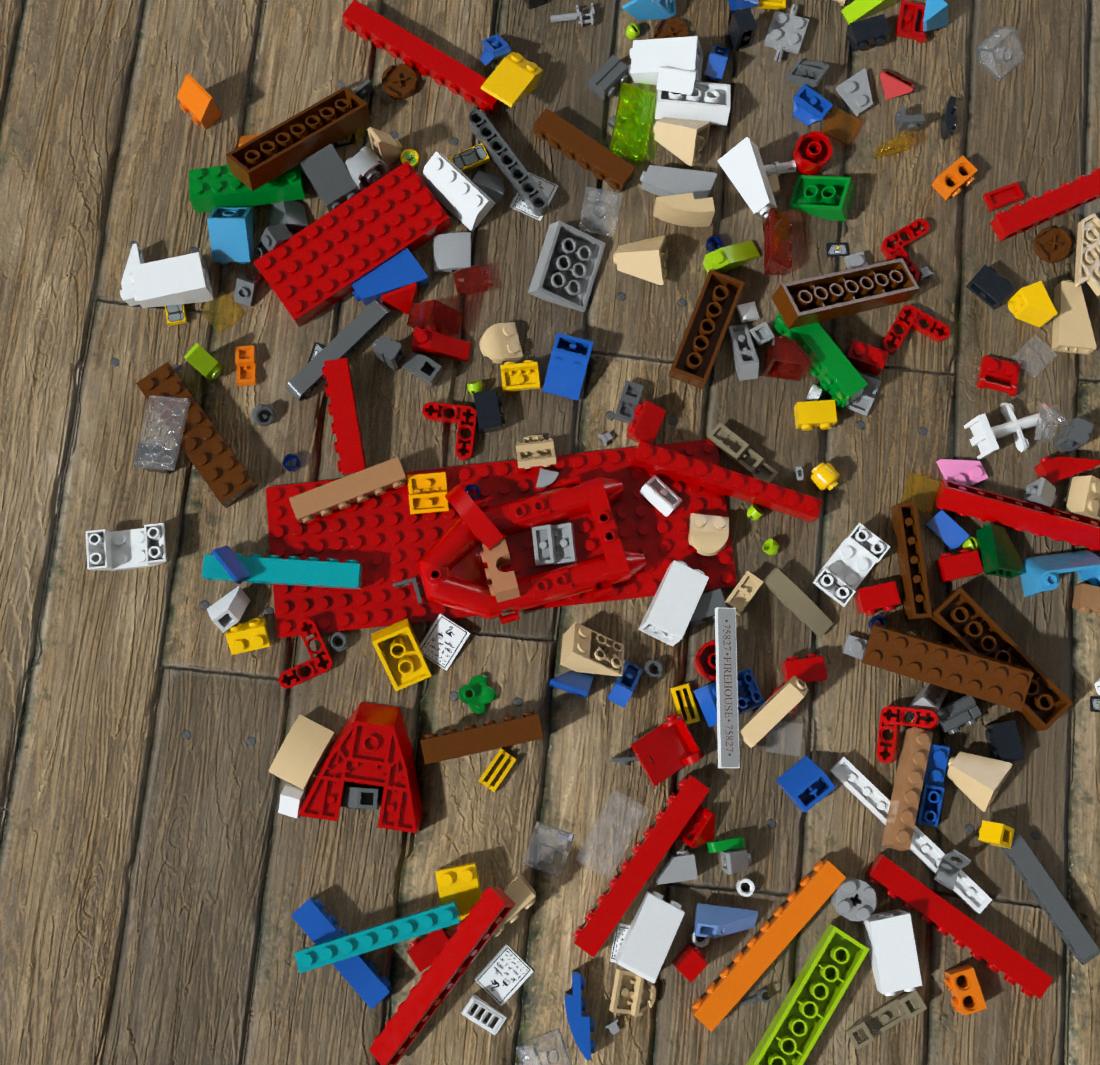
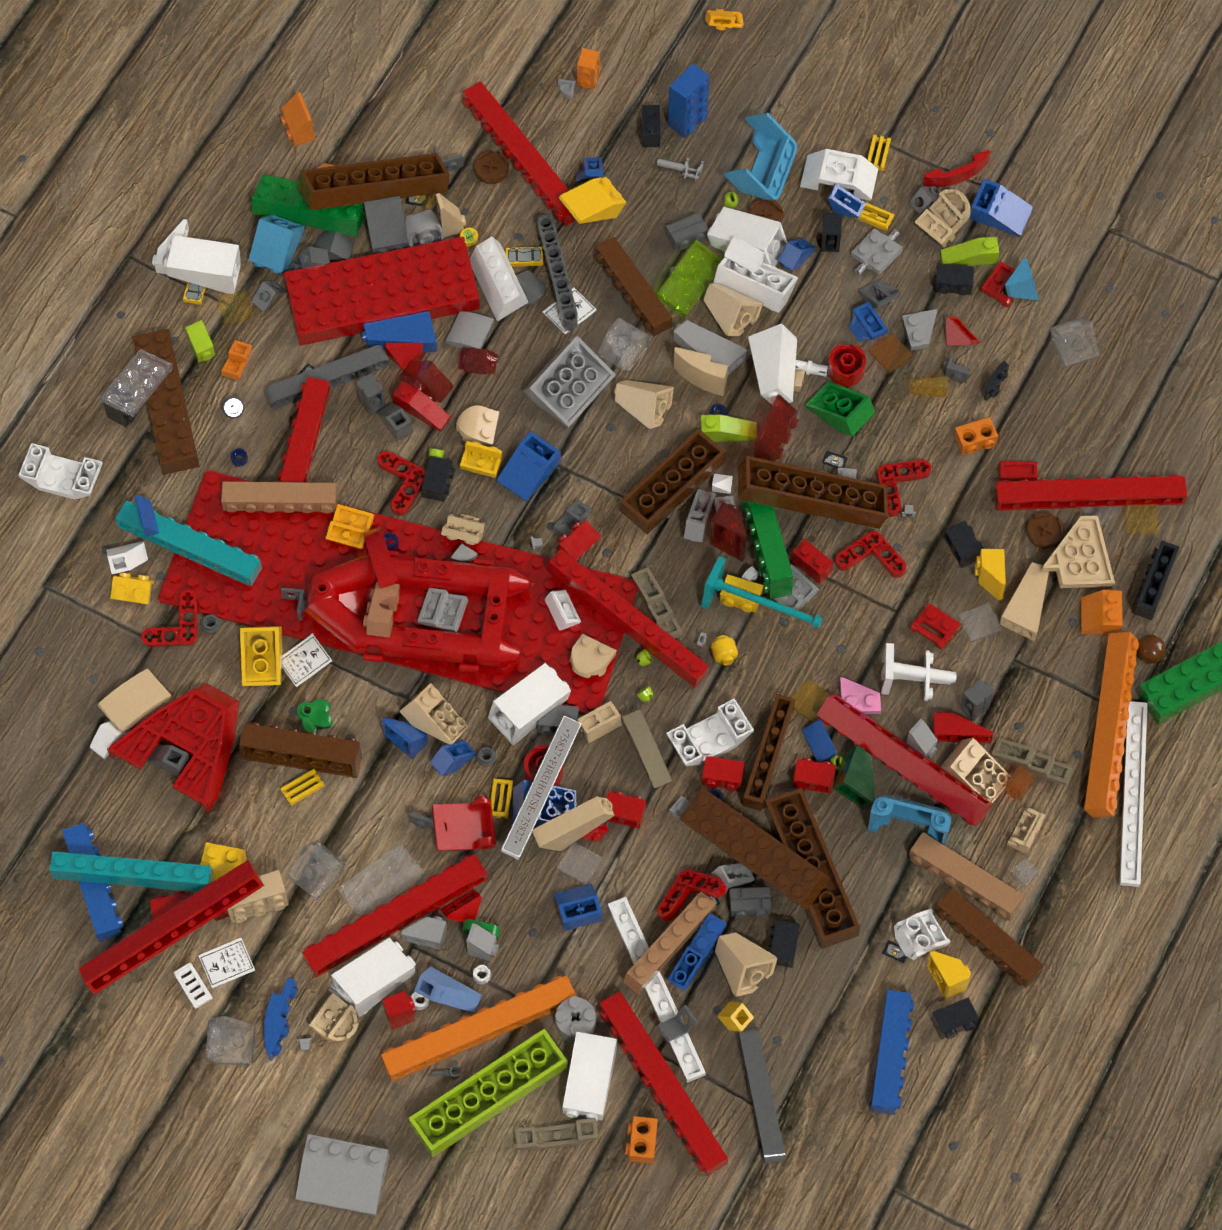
camera: 25 degrees right, 15 degrees down
clear slope [1034,402,1068,443] -> none
none -> teal tile [701,556,823,628]

